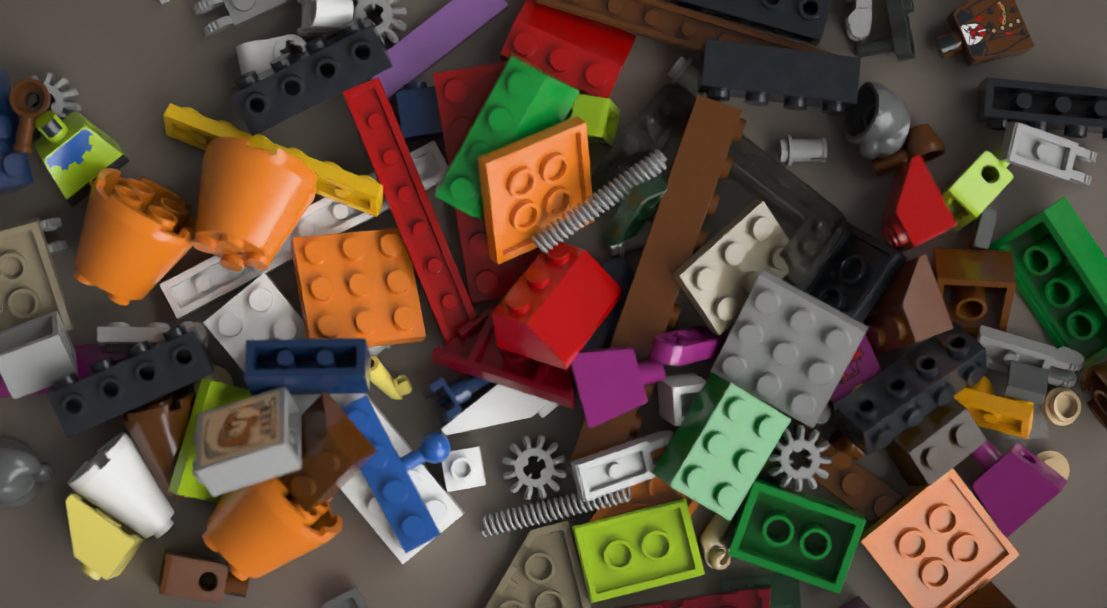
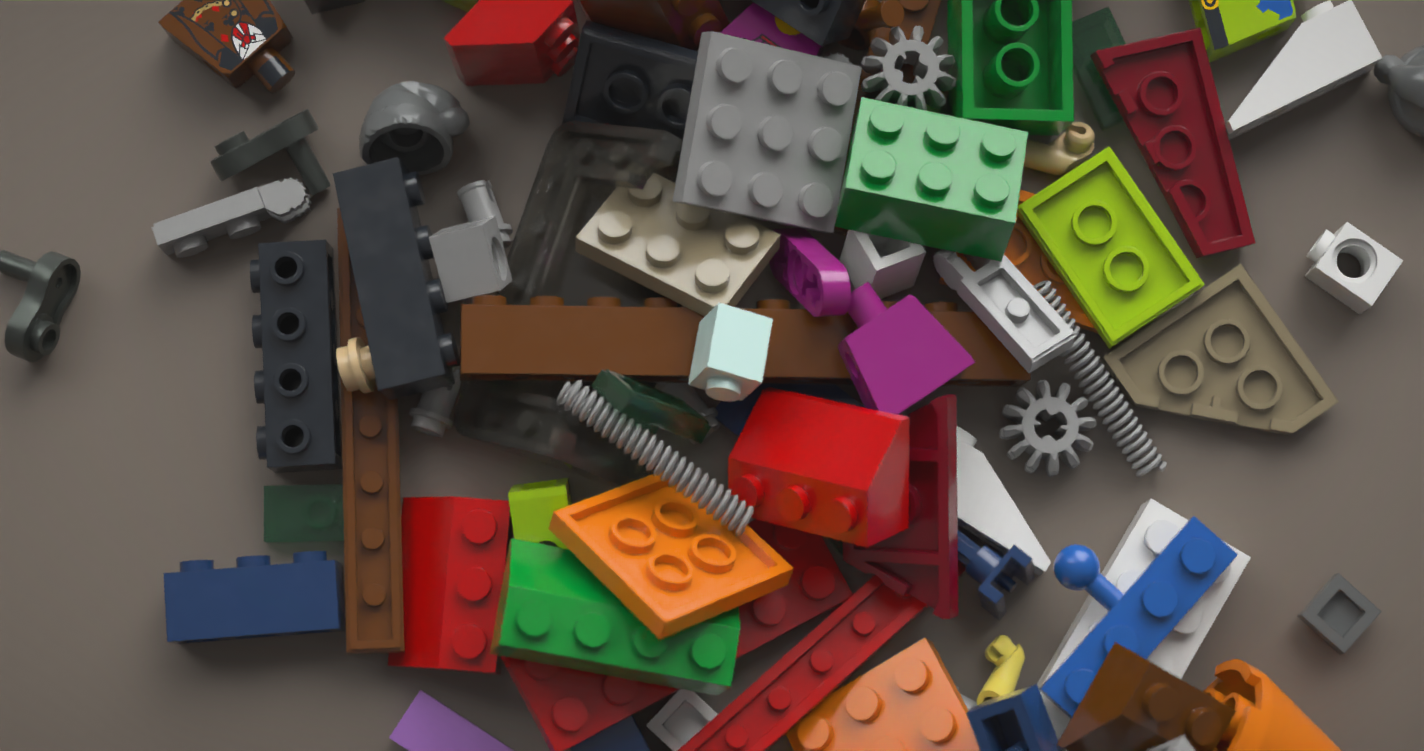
camera: 105 degrees left, 5 degrees down
white brick [442,446,487,492] -> none
reddish brown bar [872,124,946,176] -> none
none -> tan plate [336,337,376,394]
none -> light grey brick [429,216,513,304]
none -> light aqua brick [688,303,773,402]

